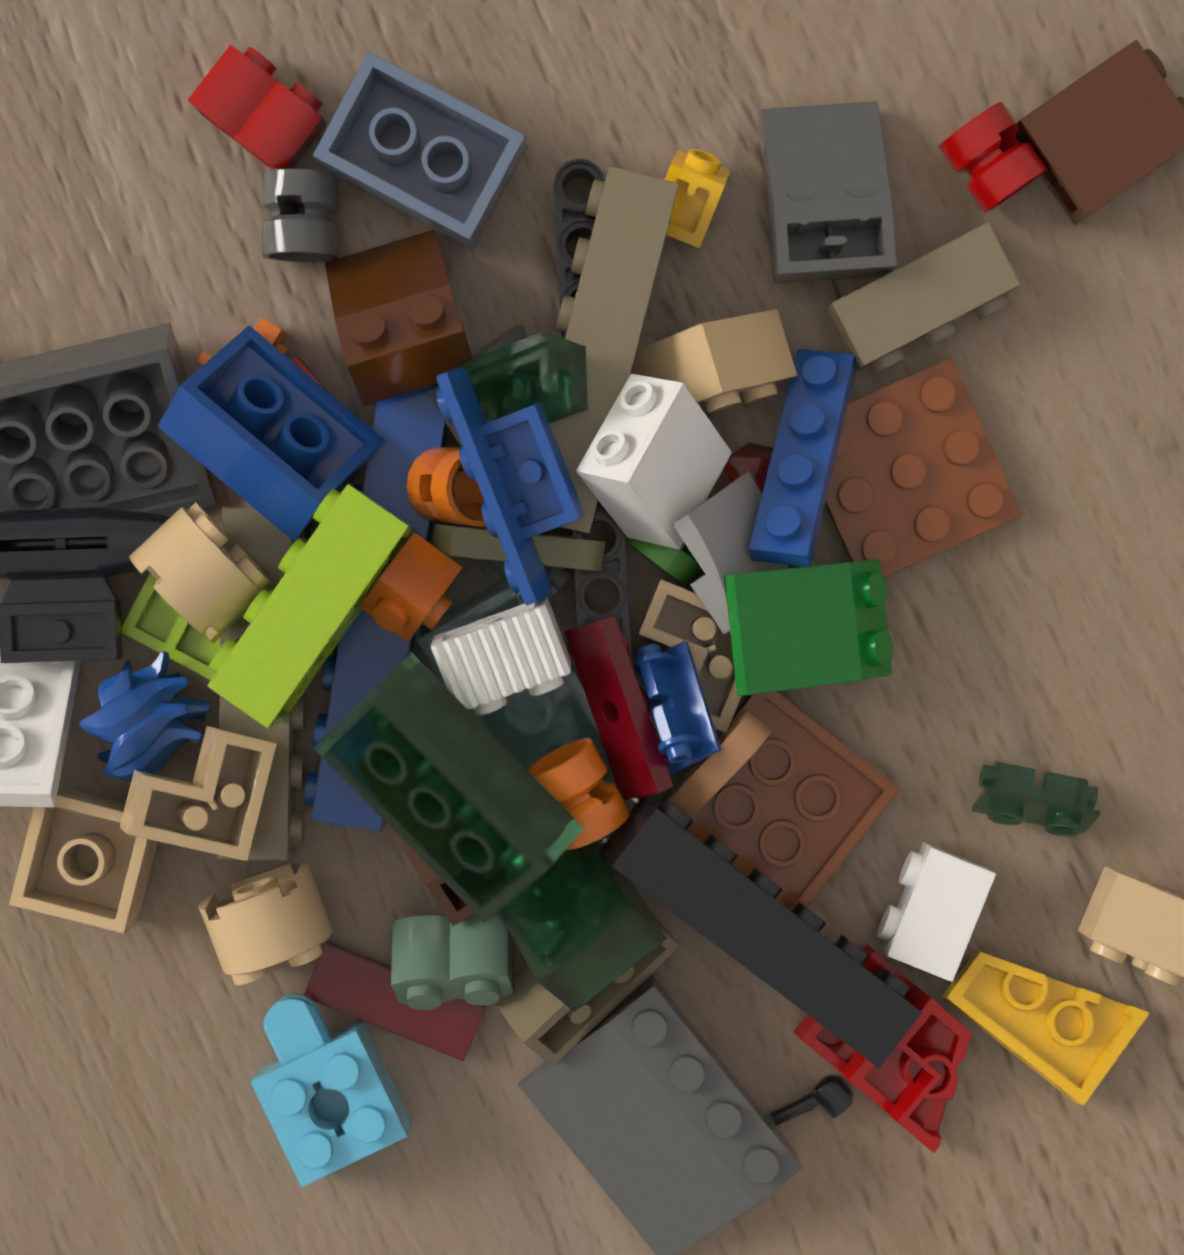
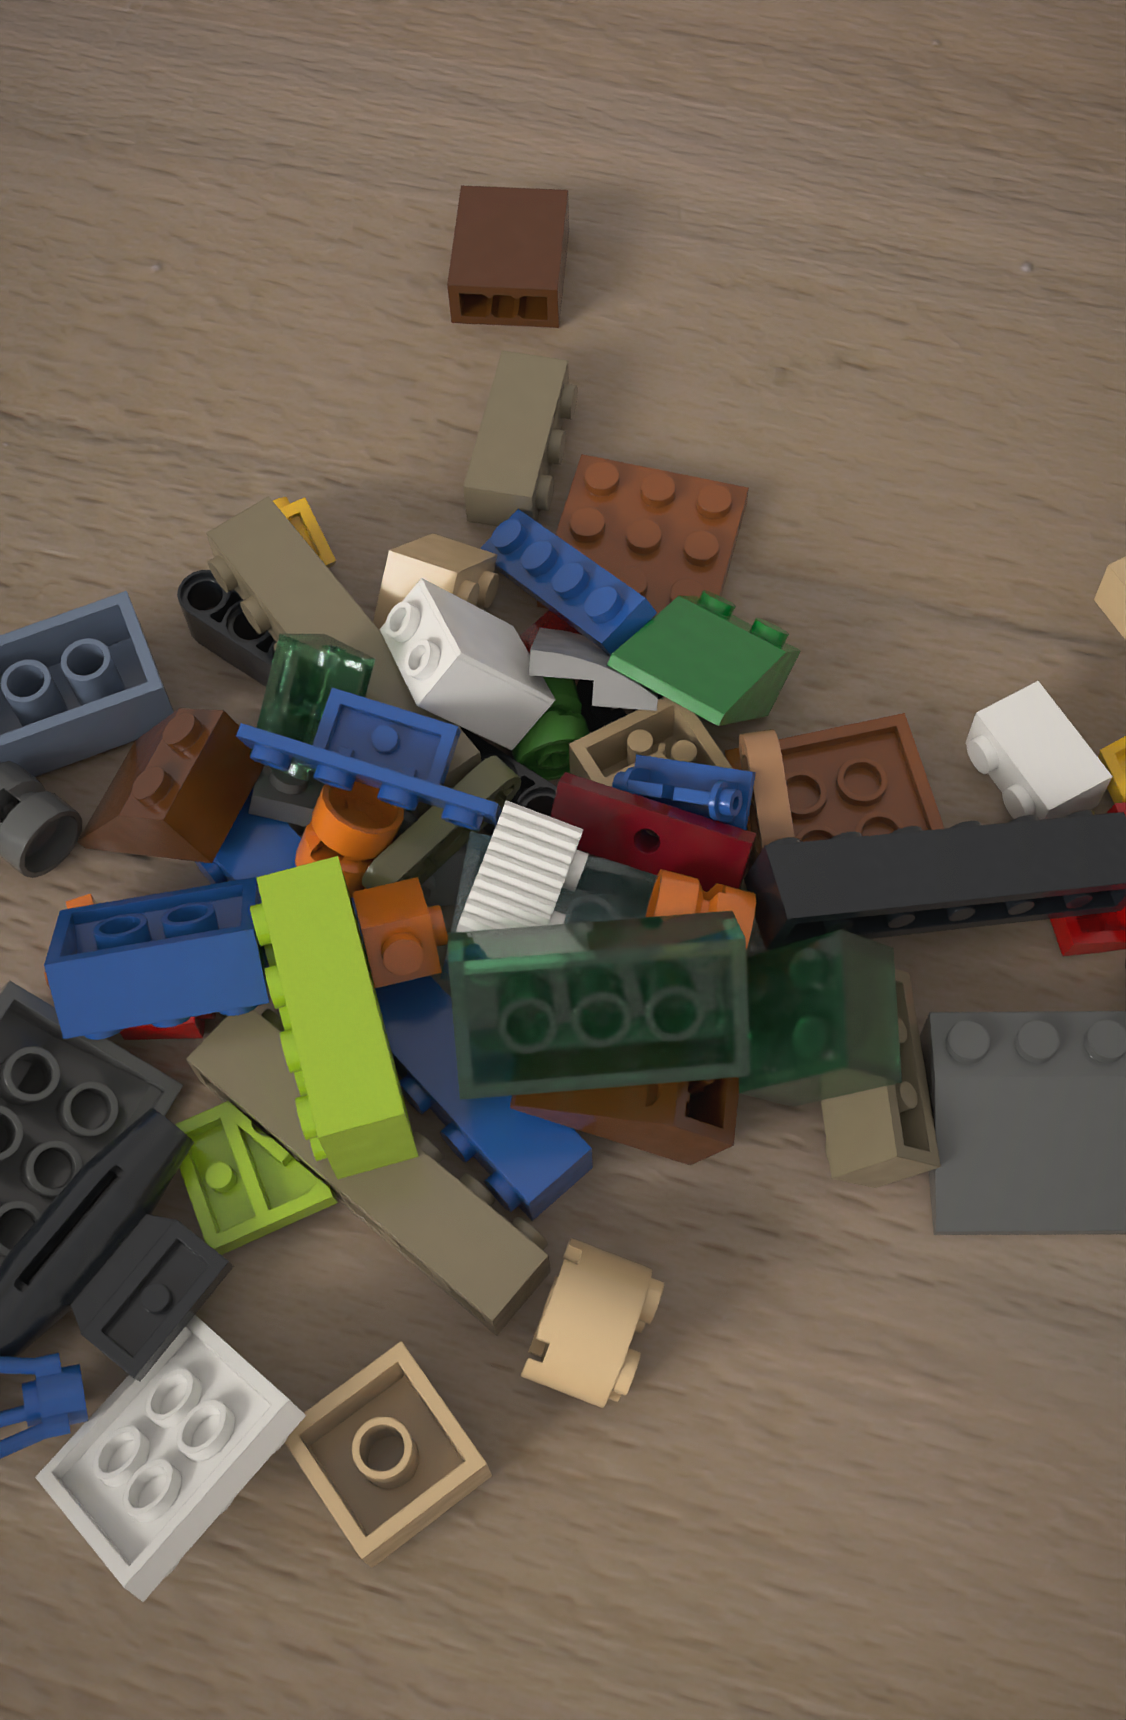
camera: 50 degrees left, 25 degrees down
blue hair [79,651,211,782] -> none
tan brick [120,726,277,861] -> none
tan brick [129,502,270,643] -> none
medium azure brick [250,993,412,1188] -> none
dark red tile [304,941,486,1062] -> none
sand green brick [391,911,514,1010] -> none
dark grey slope [762,101,897,284] -> none
red wheel [939,102,1048,214] -> none
clear green hinge [972,761,1100,837] -> none

